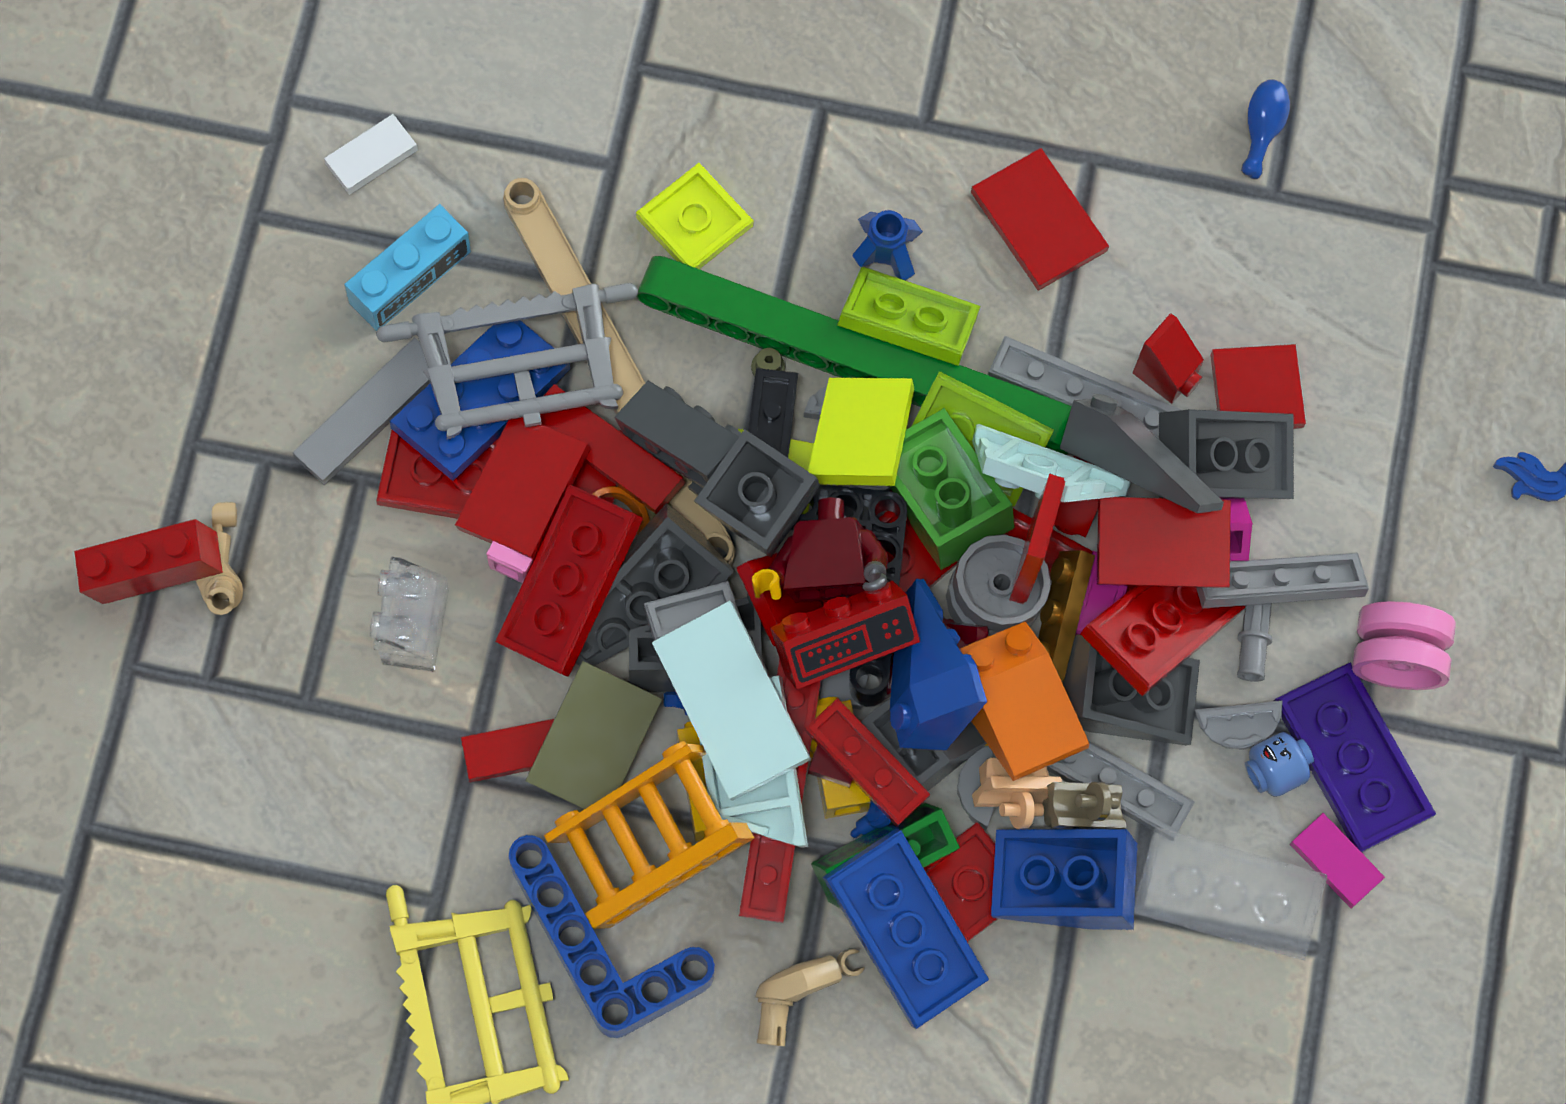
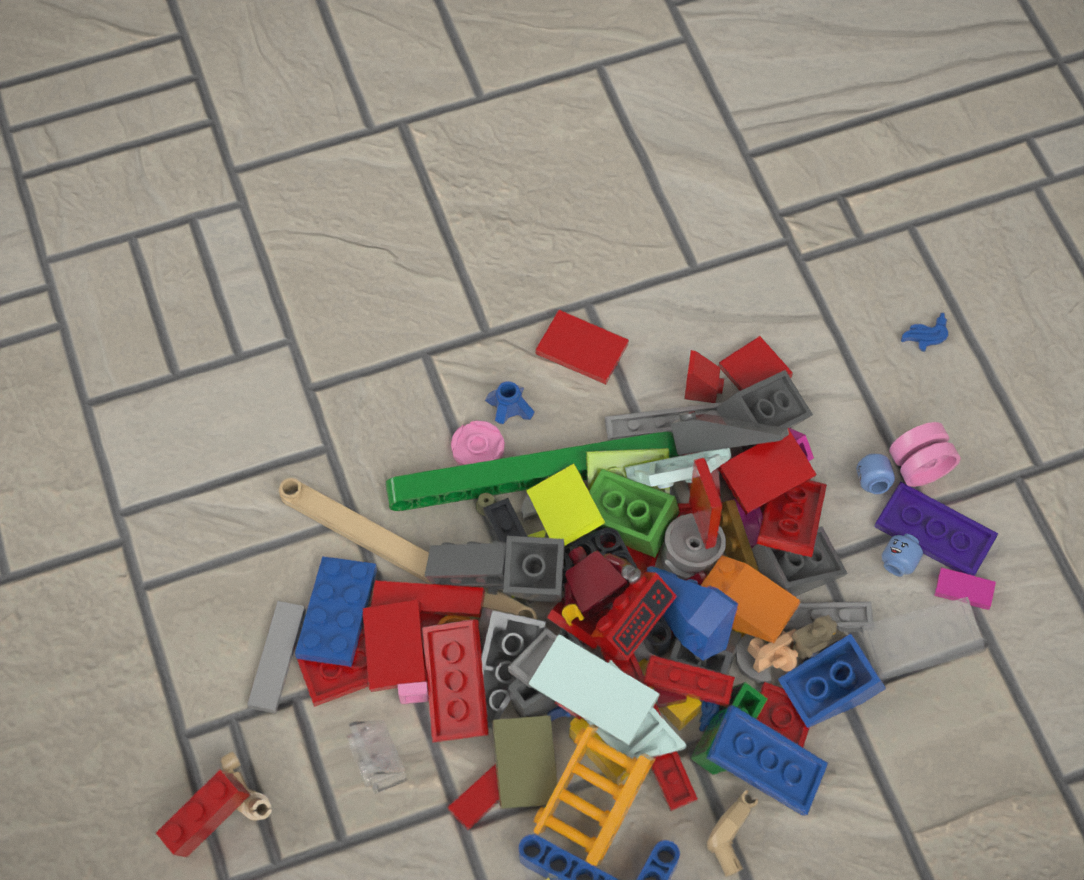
camera: 25 degrees left, 10 degrees down
white tile [324,114,418,195] -> none
medium azure brick [344,204,471,331] -> none
light grey piece [376,283,638,439] -> none
neon yellow tile [636,163,754,269] -> none
lime tile [838,267,981,366] -> none
light grey tile [1195,701,1282,750] -> none
light grey tile [1196,553,1369,608] -> none
light grey axle [1237,603,1273,682] -> none
blue piece [1241,79,1290,179] -> none
none -> bright pink tile [451,420,505,466]
none -> medium blue head [856,454,895,494]

